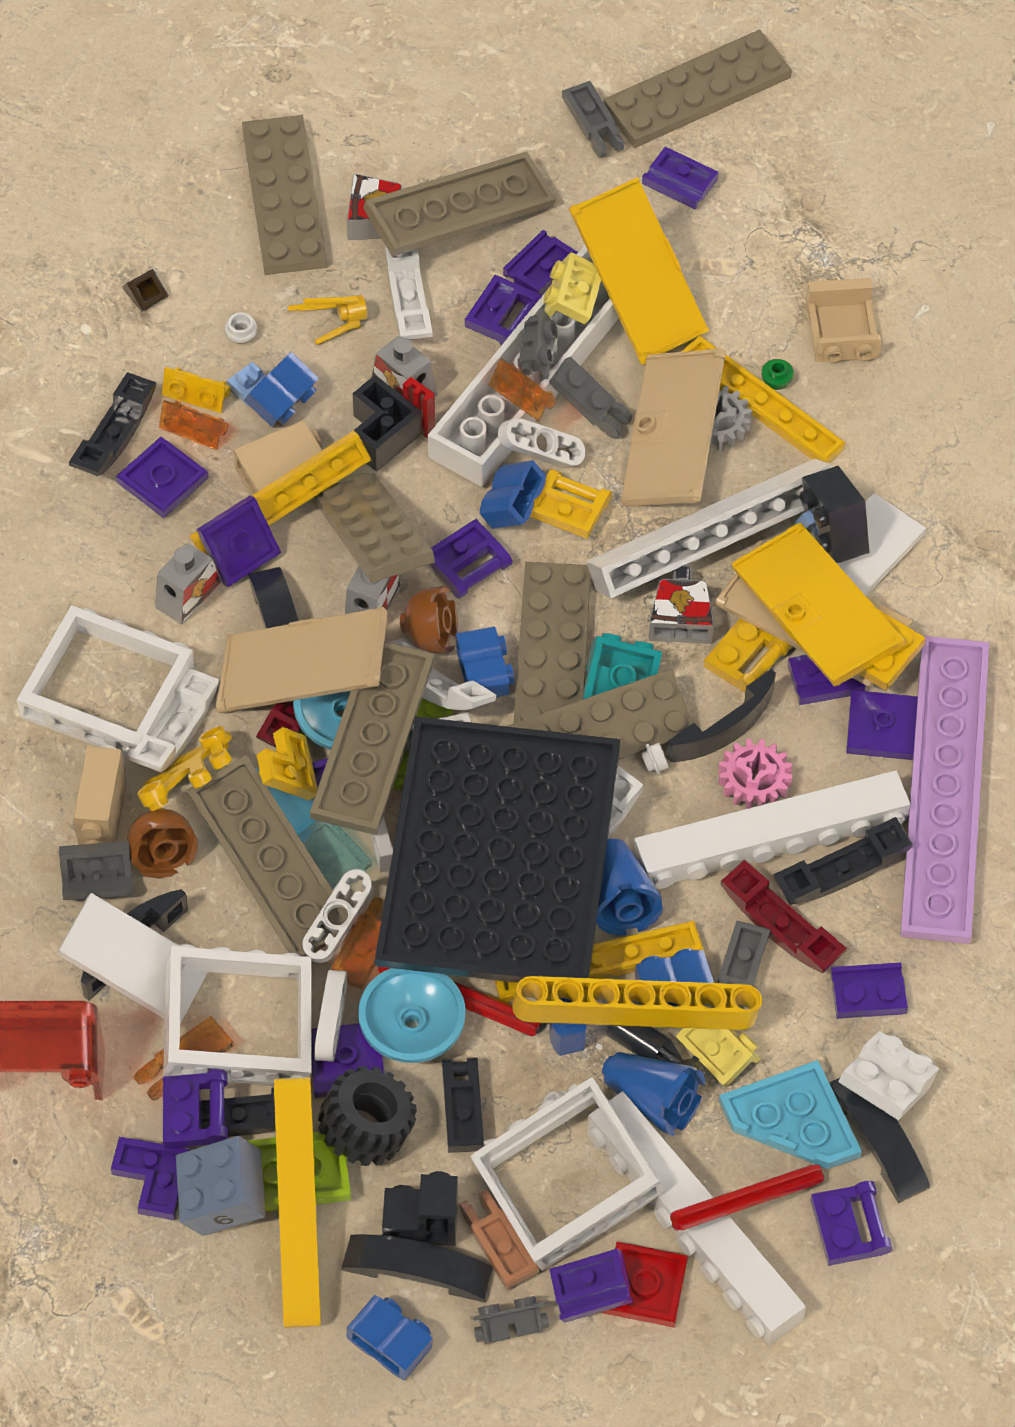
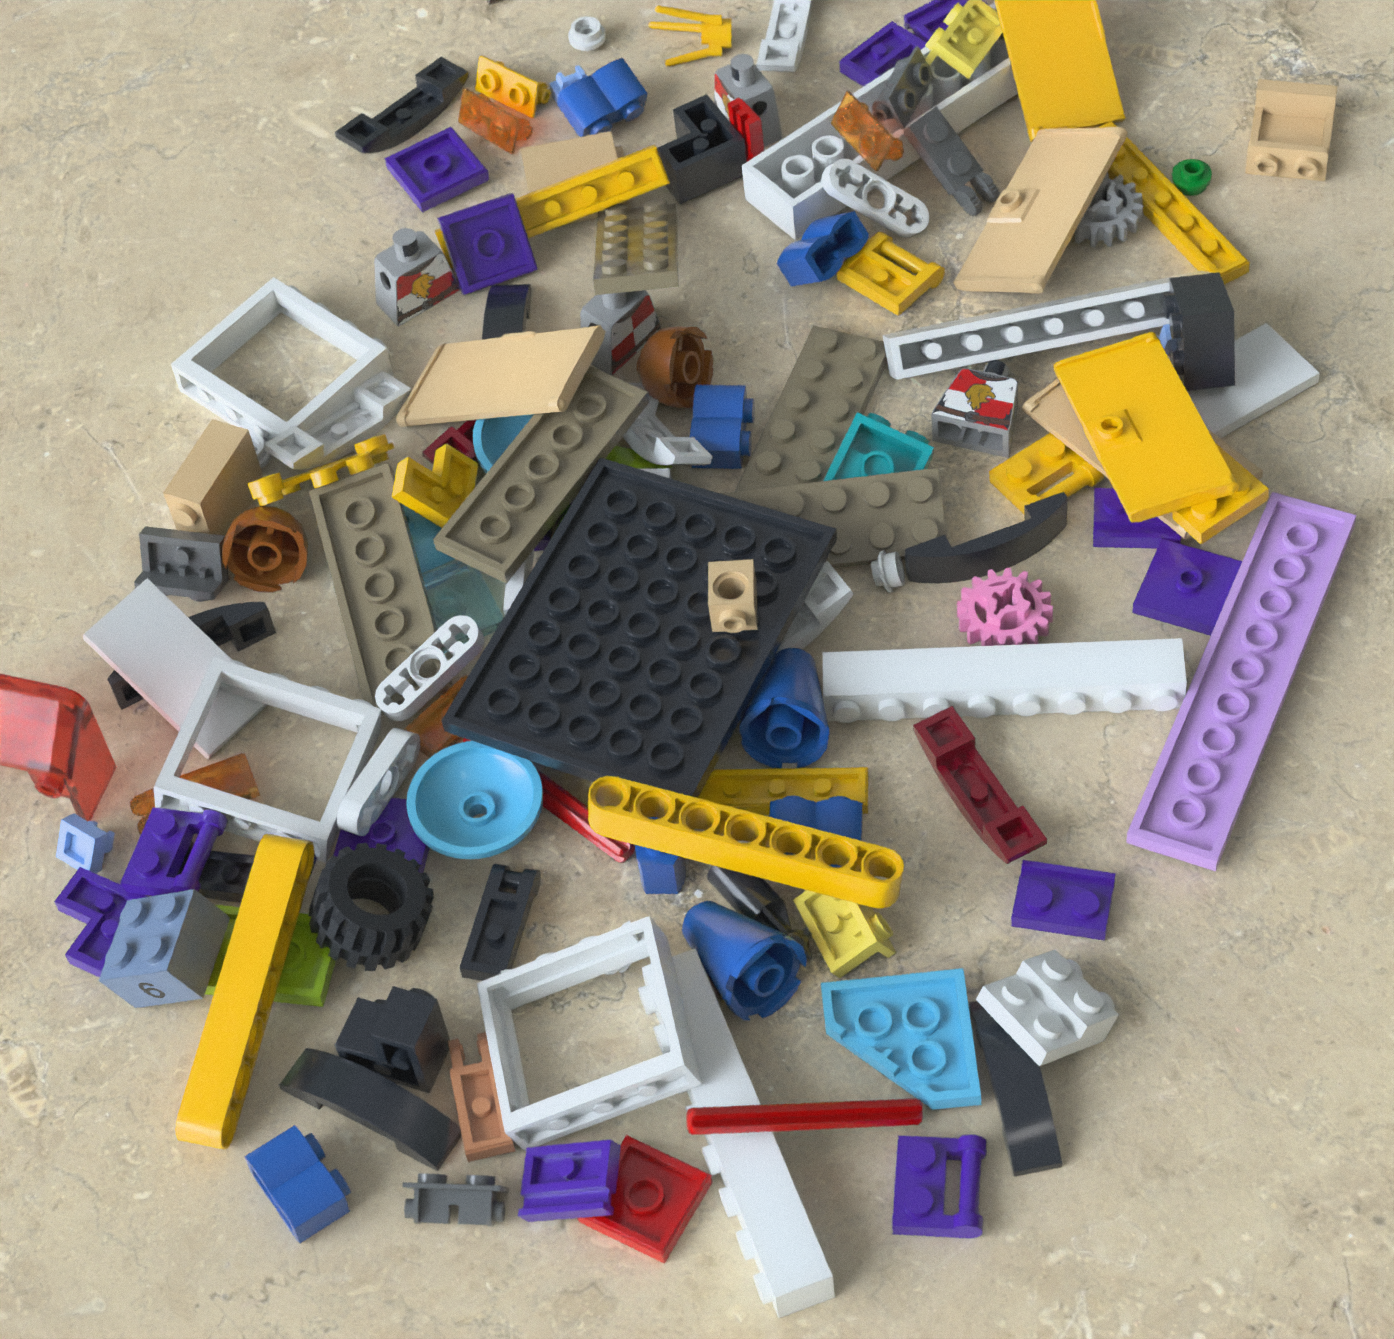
camera: 25 degrees right, 5 degrees down
dark purple plate [429,519,513,599] -> none
dark grey hinge [712,921,770,1009] -> none
black slope [773,817,913,905] -> none
none -> light blue tile [56,813,115,873]
none -> tan brick [708,559,757,633]

